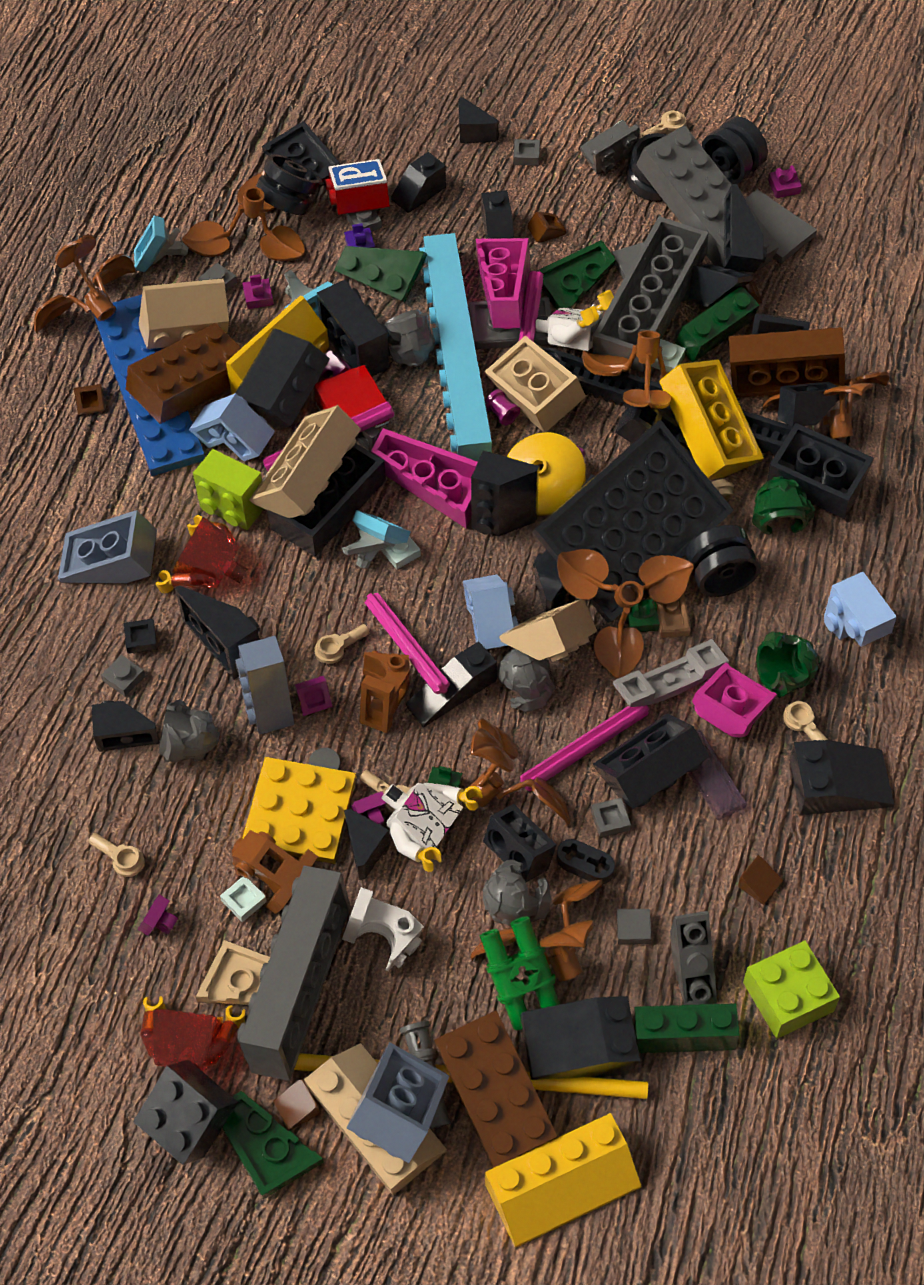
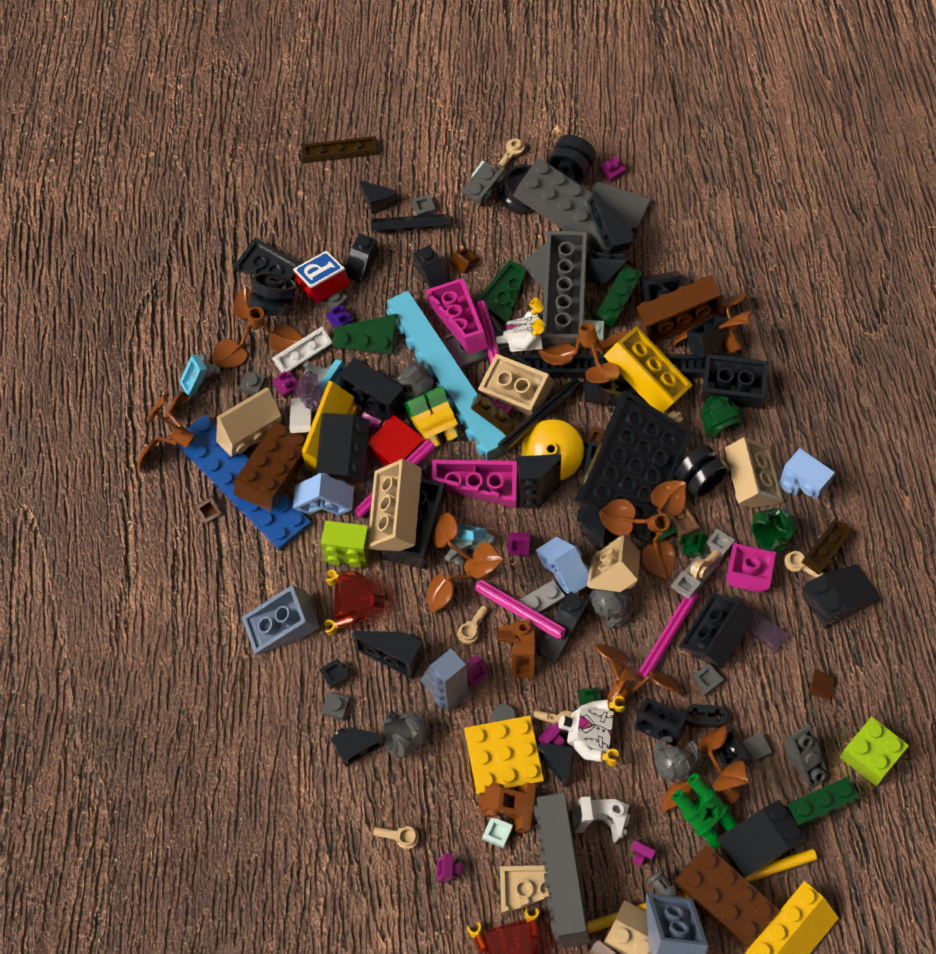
camera: 20 degrees left, 5 degrees up
none -> white tile [272,326,333,373]
none -> white tile [289,397,312,433]
none -> clear purple rock [294,371,322,412]
none -> dark brown tile [301,136,378,164]
none -> black plate [371,213,449,233]
none -> yellow hips [404,386,458,446]
none -> dark orange plant [427,513,505,614]
none -> dark brown plate [471,394,525,445]
none -> black axle [498,378,582,452]
none -> magenta tile [508,532,530,555]
none -> light grey plate [518,580,565,614]
none -> magenta tile [630,839,657,867]
none -> dark green tile [679,532,708,558]
none -> tan plate [690,550,721,581]
none -> black slope [716,731,754,769]
none -> tan slope [725,437,784,508]
none -> dark brown plate [801,518,853,575]

